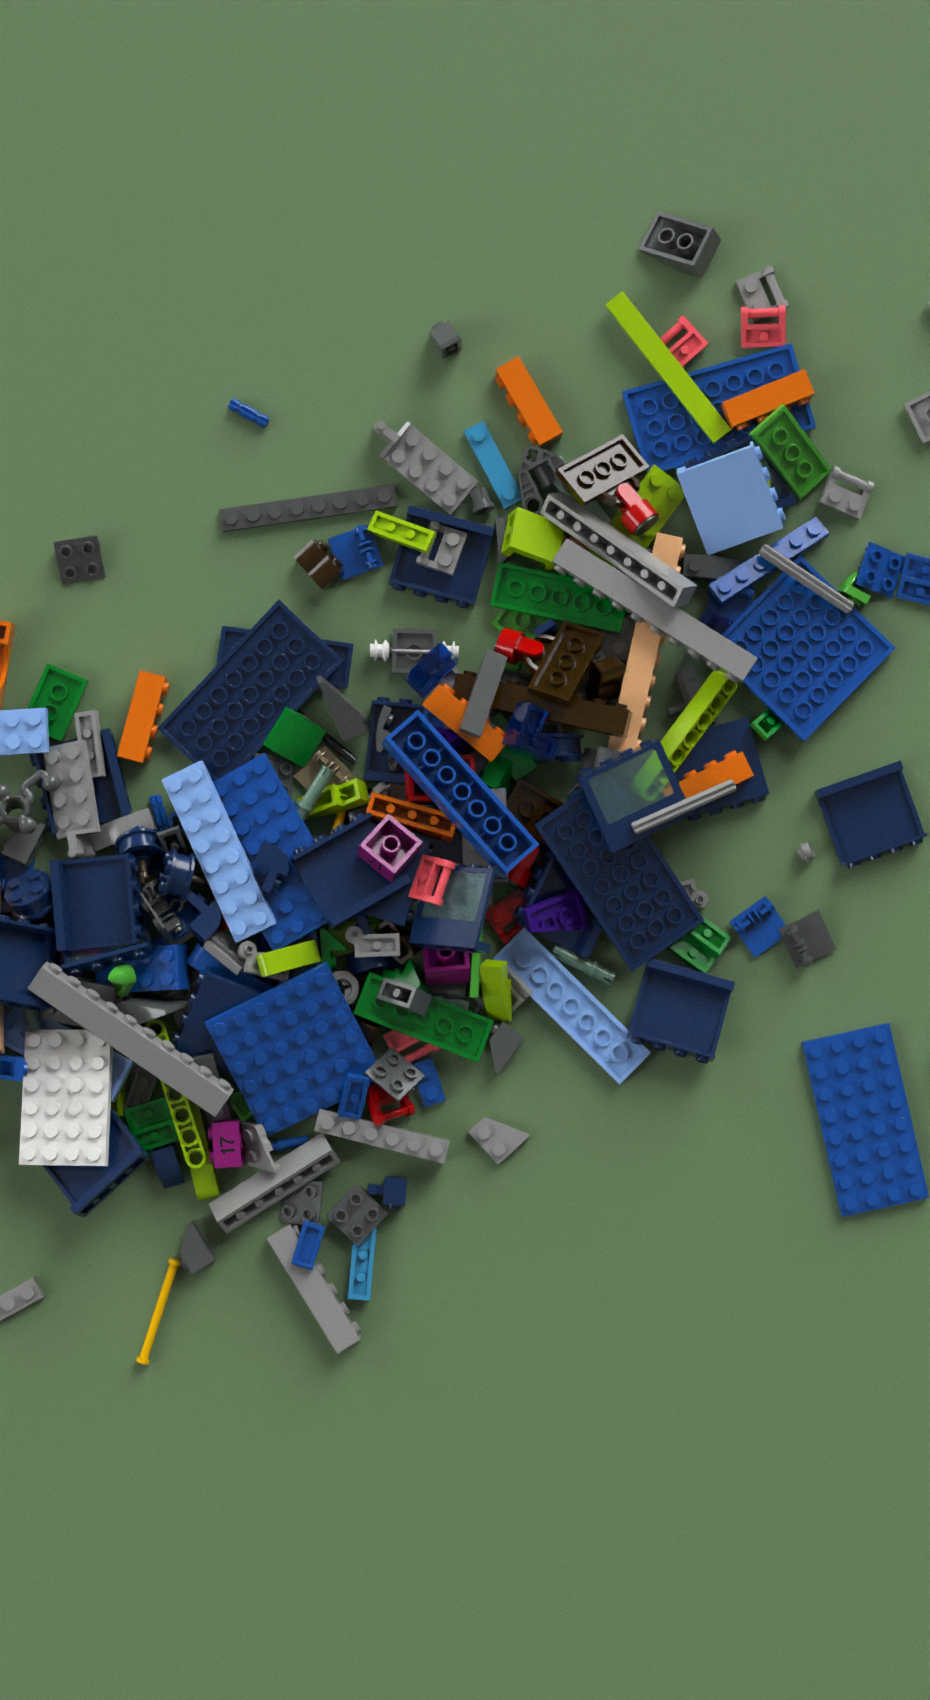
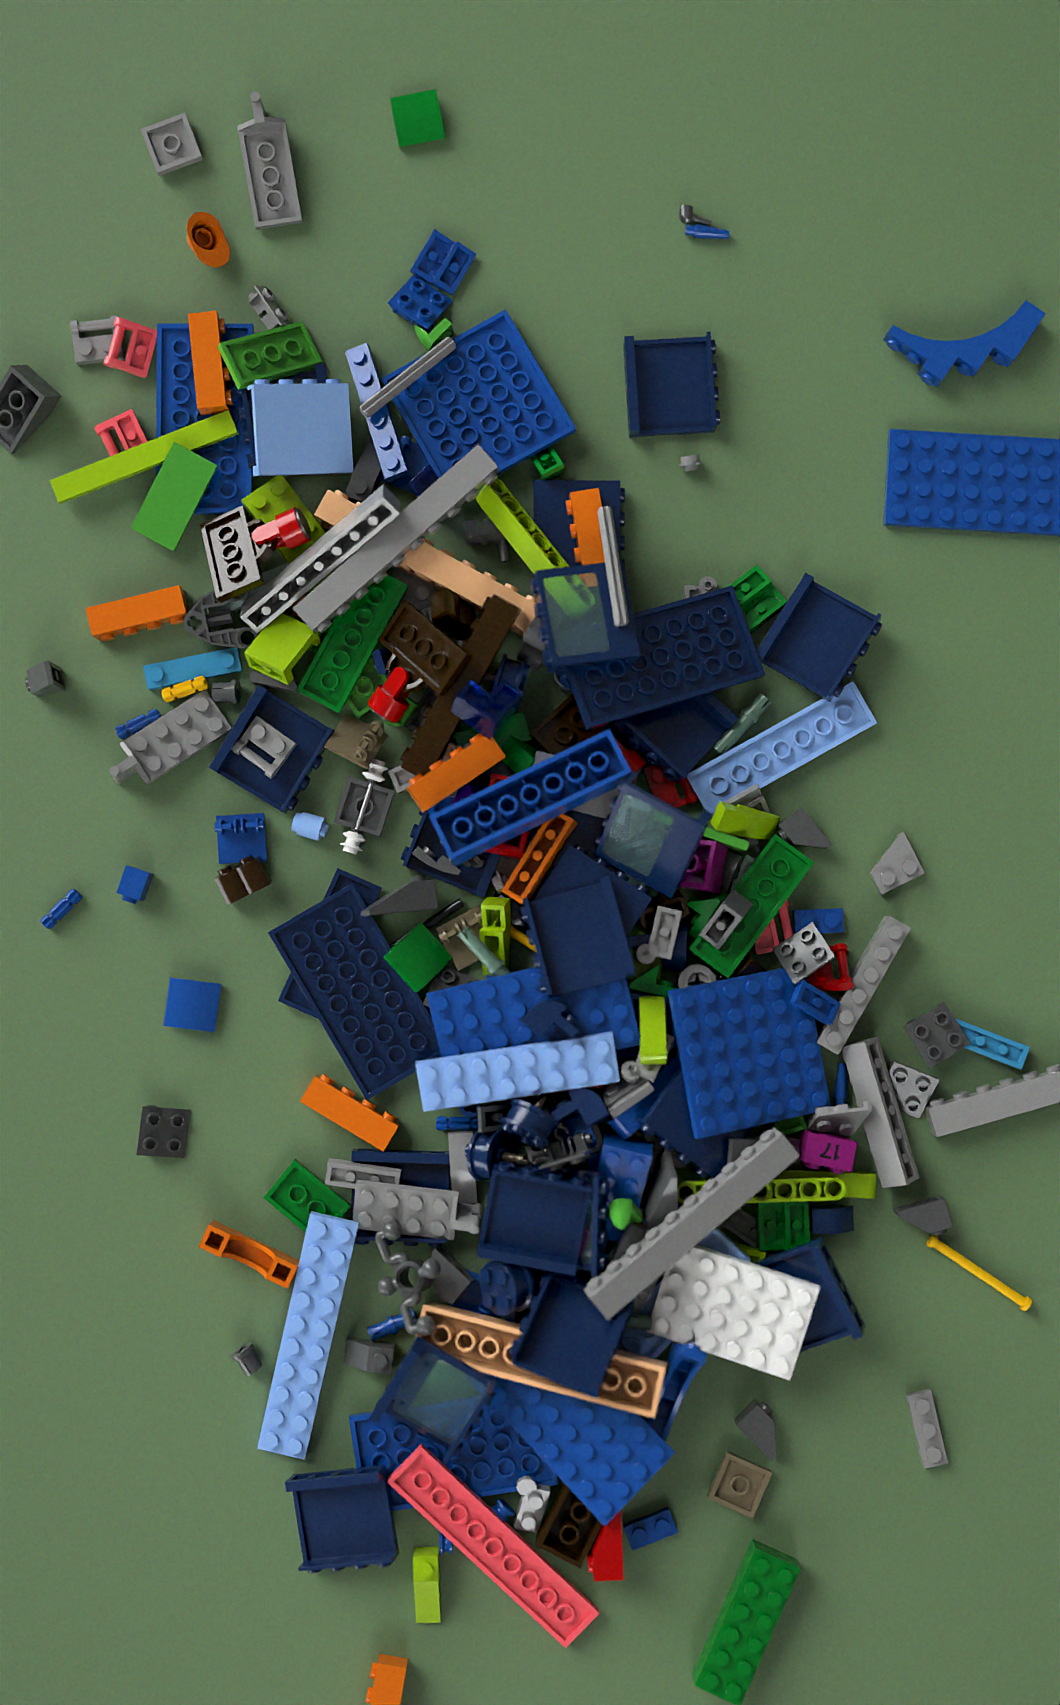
camera: 80 degrees left, 0 degrees up
dark grey plate [219,484,397,532] -> none
blue tile [291,1220,326,1270] -> none
magenta brick [357,814,423,883] -> none
lime plate [367,510,436,554] -> none
dark blue brick [368,1176,408,1209] -> none
clear blue panel [405,642,459,699] -> none
coral plate [408,854,456,907] -> none
dark grey tile [459,649,508,739] -> none
dark purple wing [521,887,589,932] -> none
blue hinge [729,896,786,957] -> none
dark grey hinge [778,910,836,969] -> none
light grey plate [818,465,874,520] -> none
none -> blue axle [115,709,161,739]
none -> blue brick [116,865,154,904]
none -> bright green tile [131,442,218,552]
none -> yellow axle [161,675,208,702]
none -> blue slope [163,977,221,1032]
none -> orange piece [186,212,230,267]
none -> light grey hinge [248,285,290,330]
none -> light blue brick [291,812,329,841]
none -> dark tan hinge [324,713,388,769]

